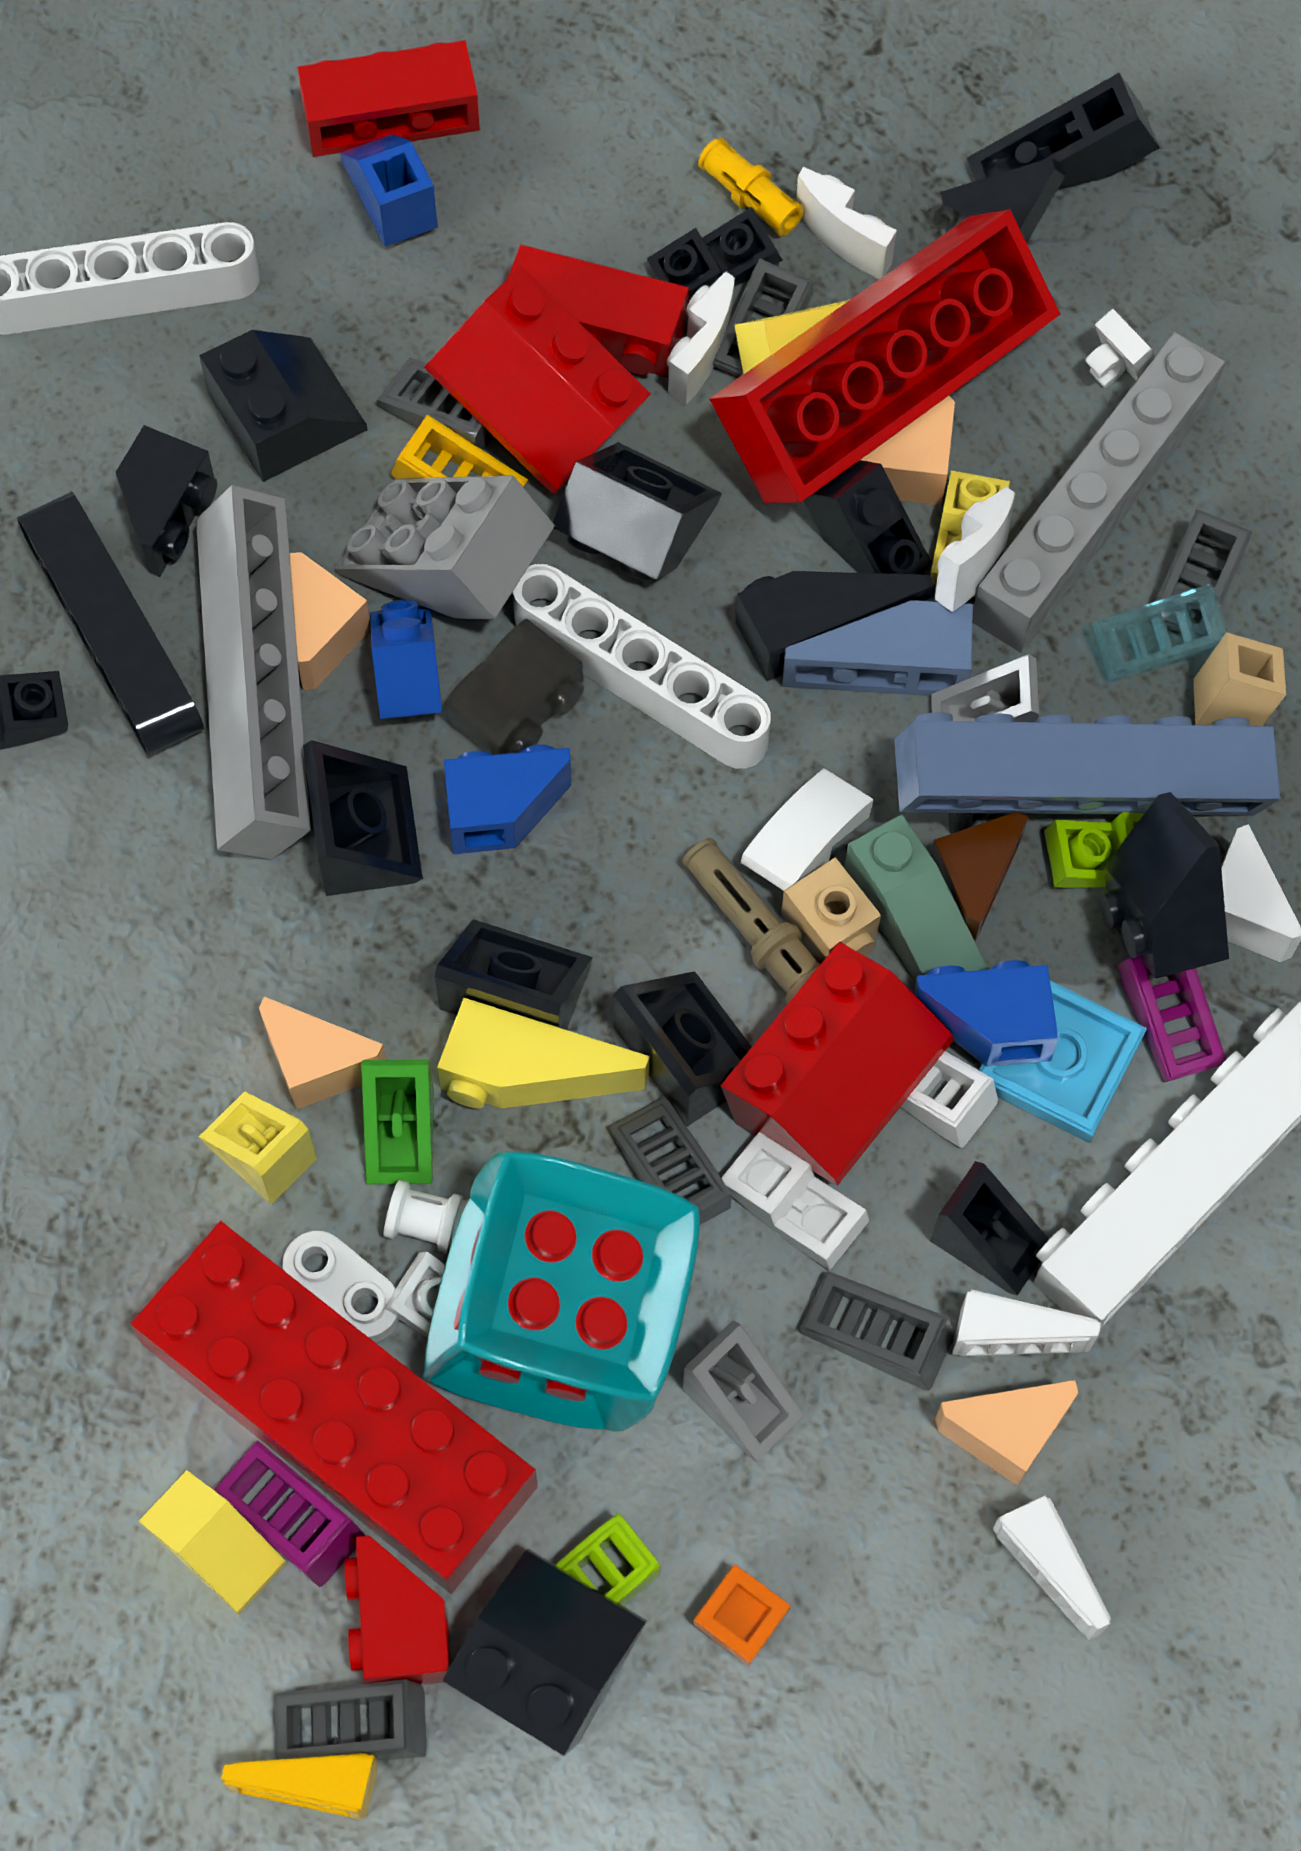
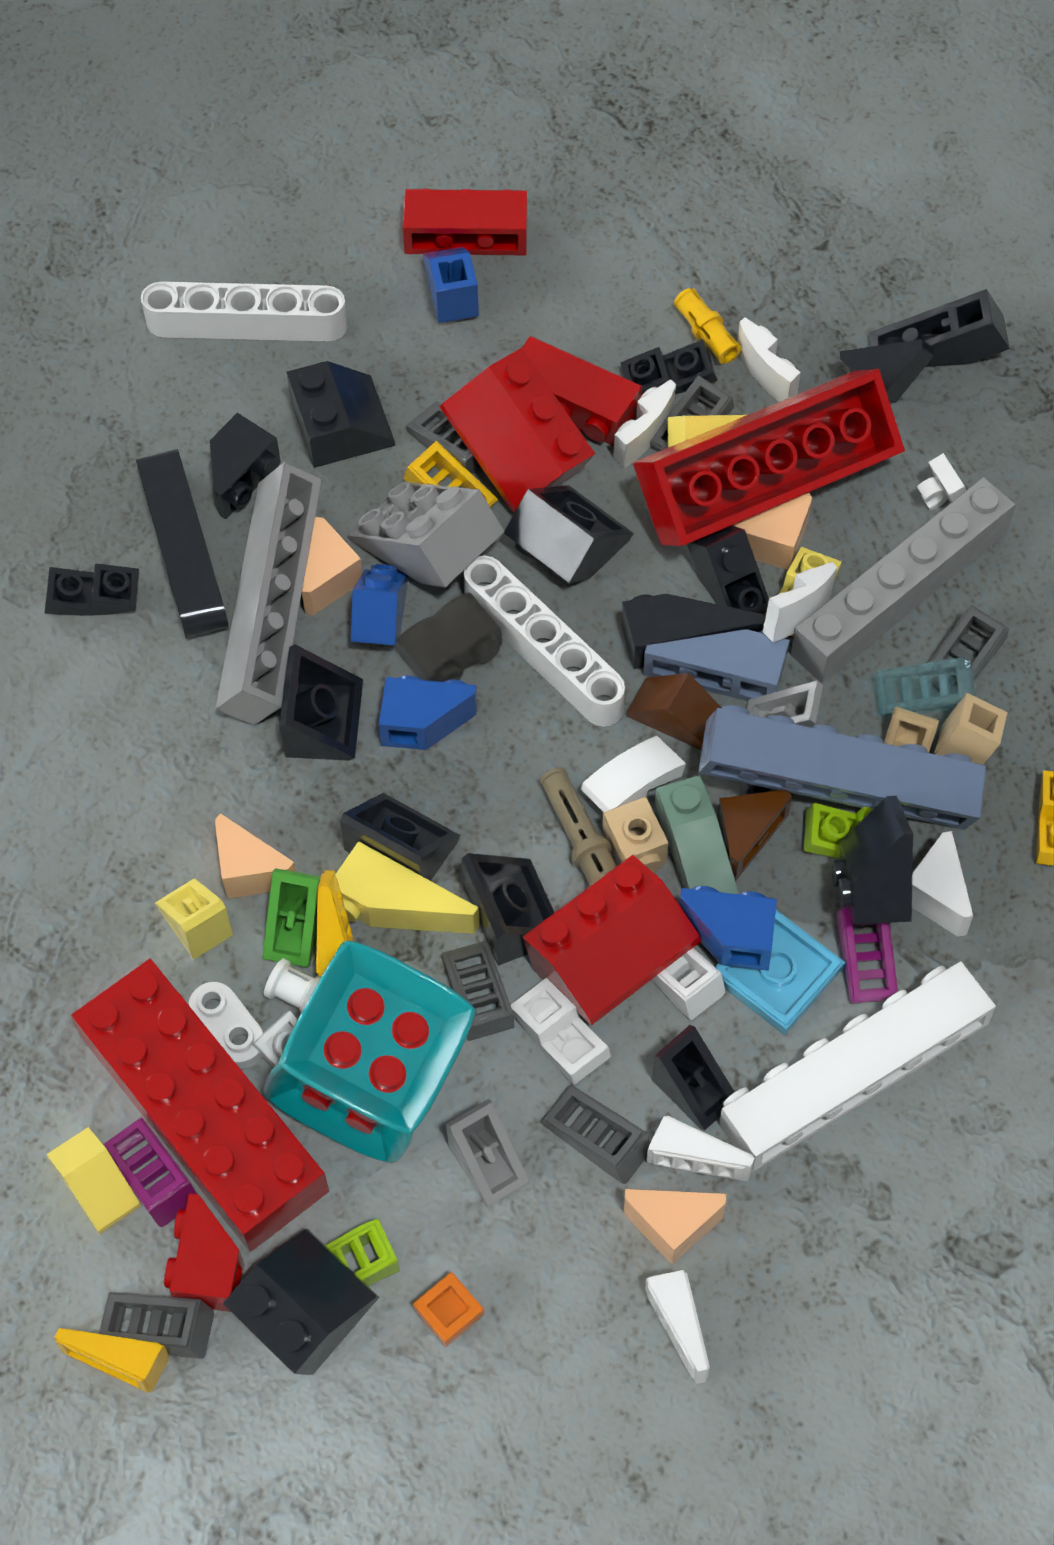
camera: 15 degrees right, 5 degrees down
none -> yellow slope [316,870,354,977]
none -> reddish brown slope [626,673,722,751]
none -> tan slope [884,707,939,753]

